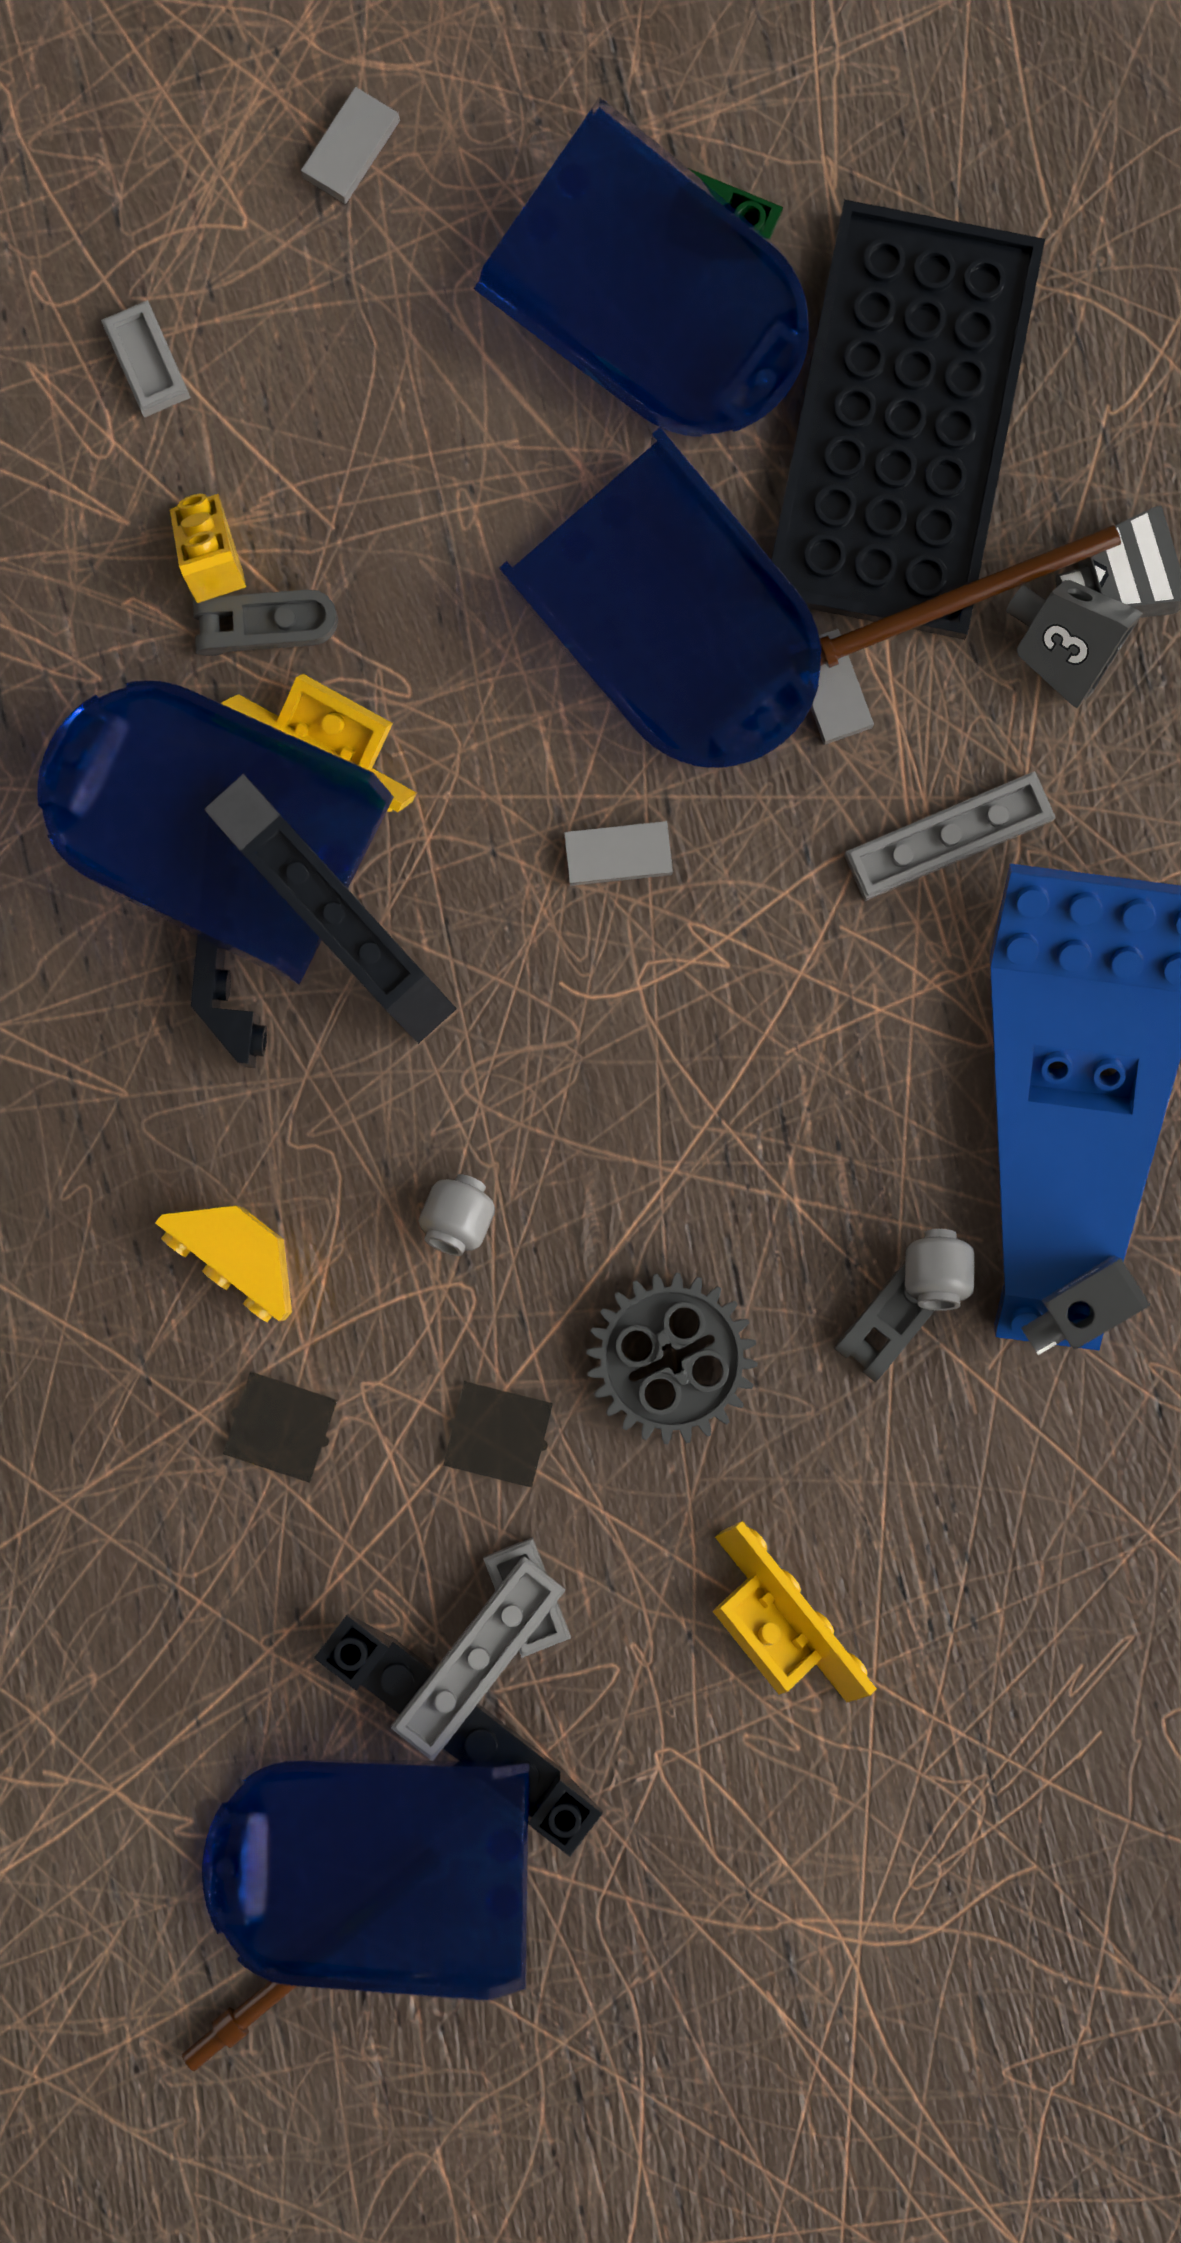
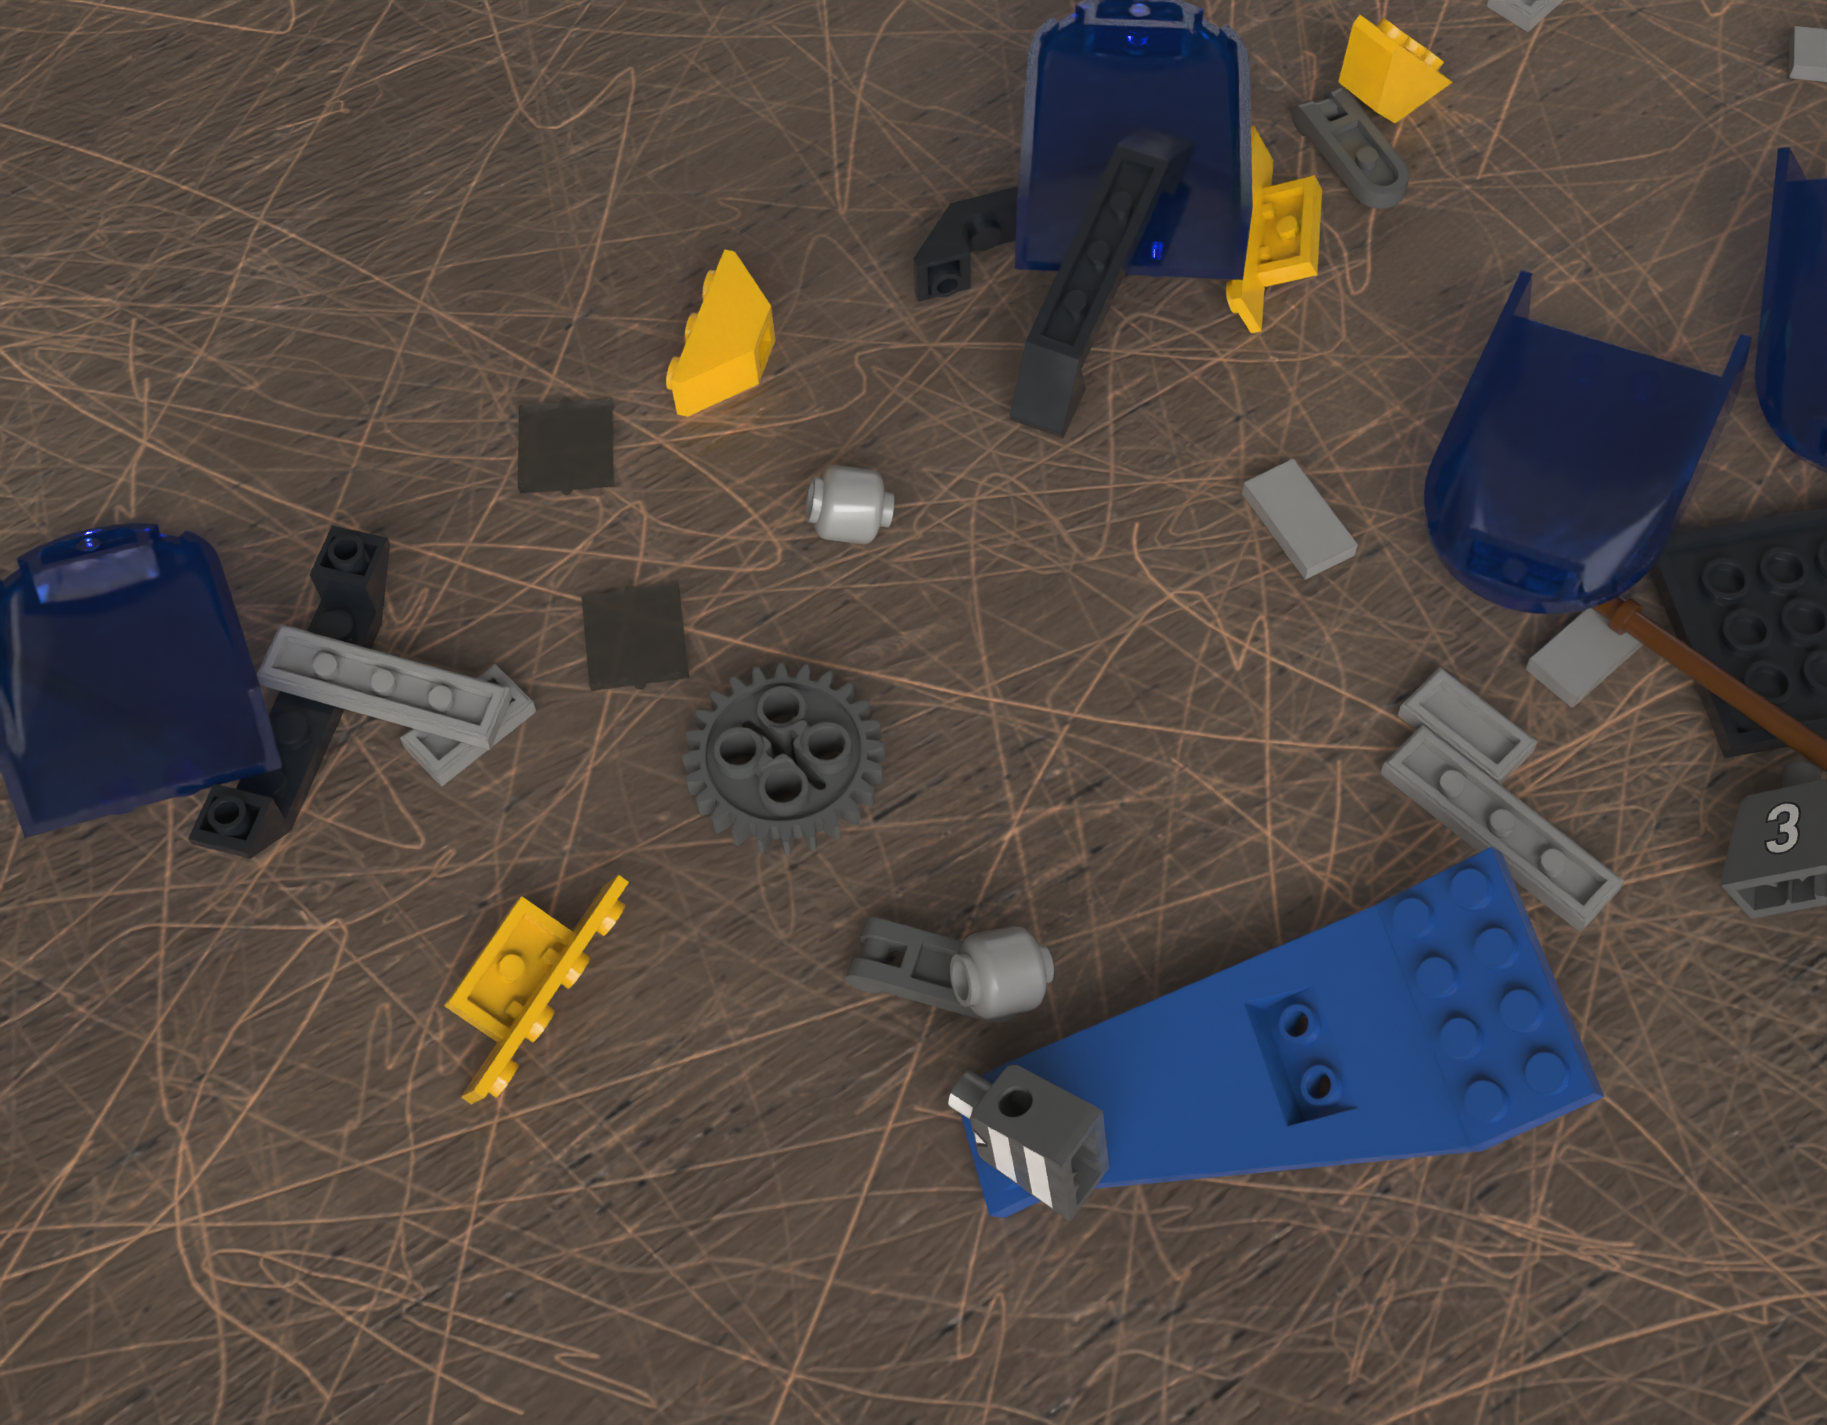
camera: 70 degrees right, 25 degrees down
none -> light grey tile [1398,667,1538,785]

